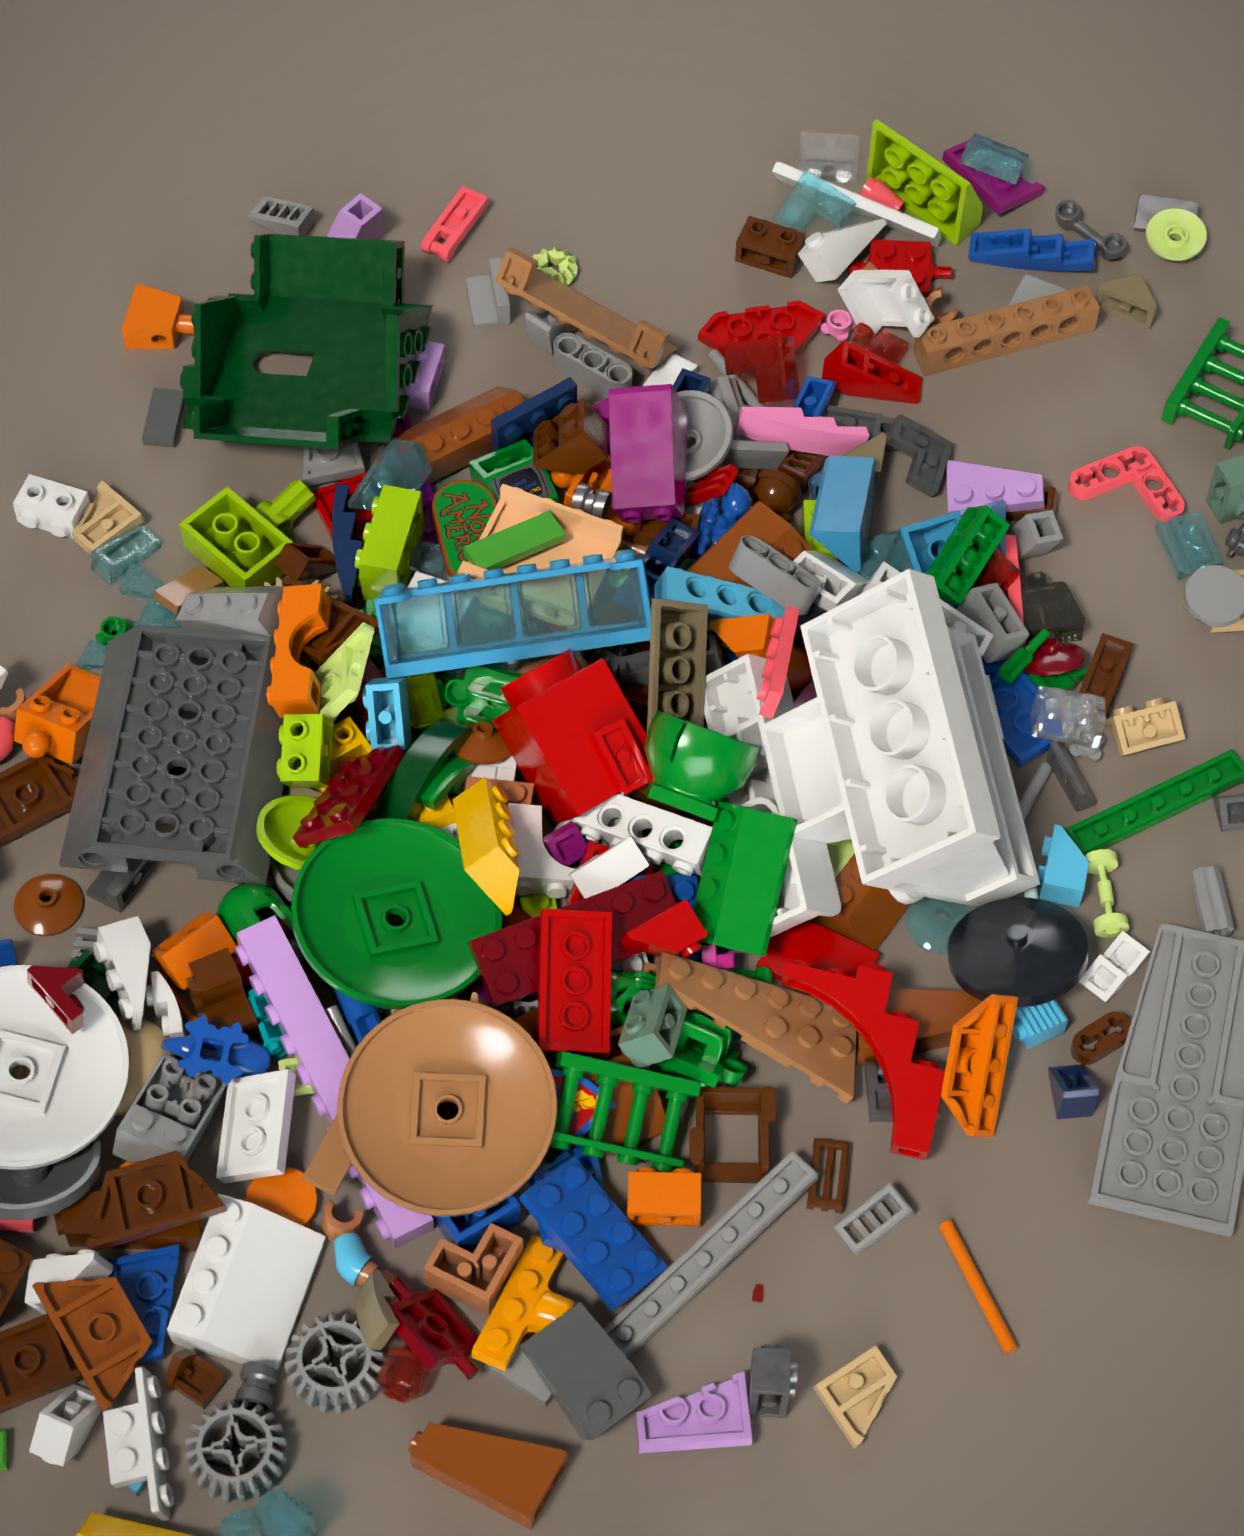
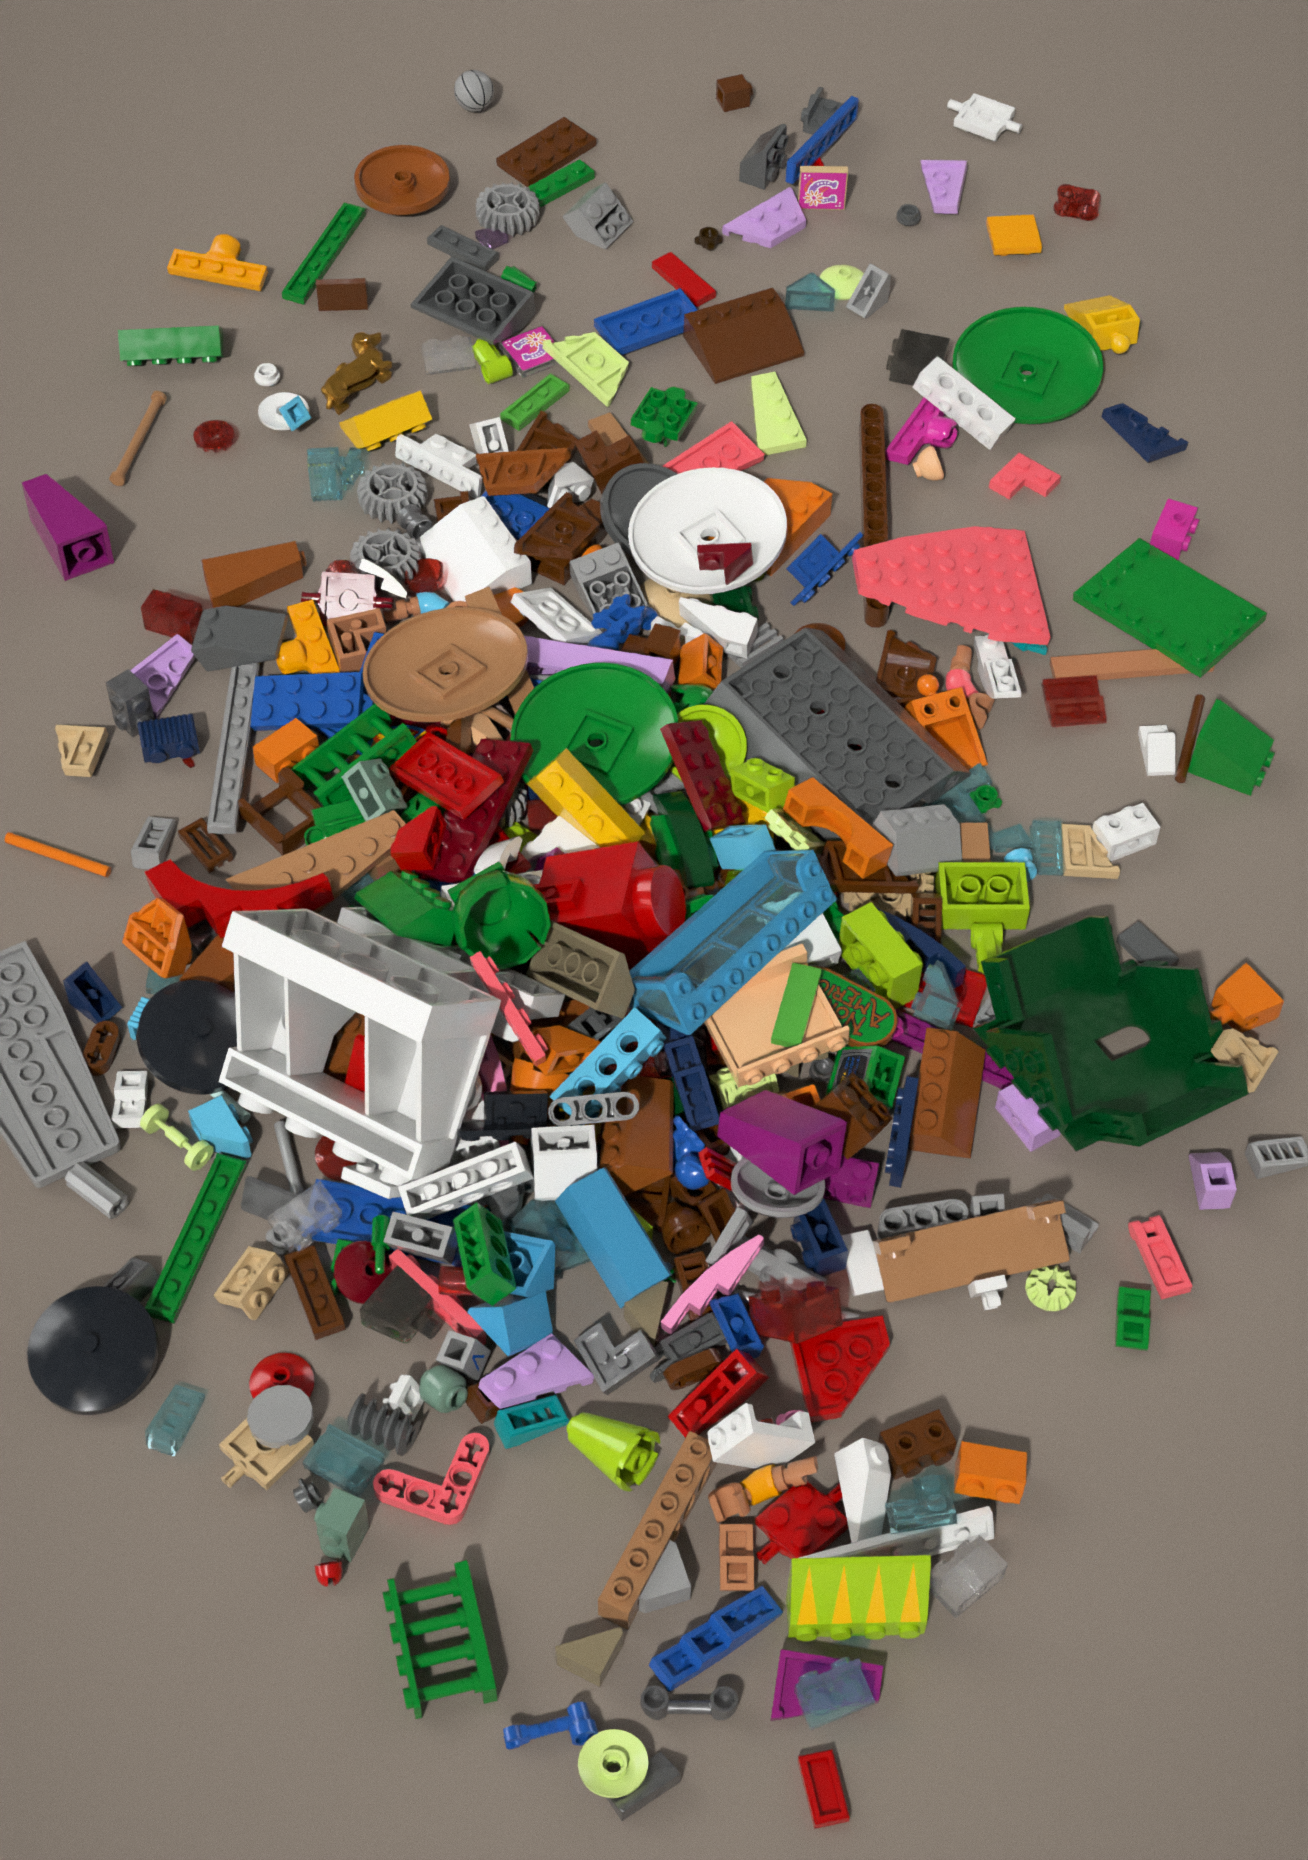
camera: 135 degrees right, 5 degrees down
flat silver wheel [571,482,612,519] -> none
none -> dark blue brick [137,713,200,763]
none -> clear red brick [141,589,203,644]
none -> red dish [249,1353,315,1399]
none -> dark grey piece [347,1393,421,1456]
none -> white tile [382,1375,424,1421]
none -> clear red hair [404,558,445,594]
none -> sand green head [419,1365,468,1413]
none -> teal slope [494,1395,569,1449]
none -> blue brick [503,1702,599,1749]
none -> lime cone [567,1412,660,1492]
none -> reddish brown beam [663,1348,724,1390]
none -> nougat slope [719,1524,754,1591]
none -> red tile [797,1749,850,1829]
none -> orange brick [954,1441,1027,1504]
none -> white tile [968,1275,1007,1311]
none -> medium azure wheel [1004,848,1037,882]
none -> green slope [1115,1286,1151,1351]
none -> tan wing [1211,1029,1278,1093]

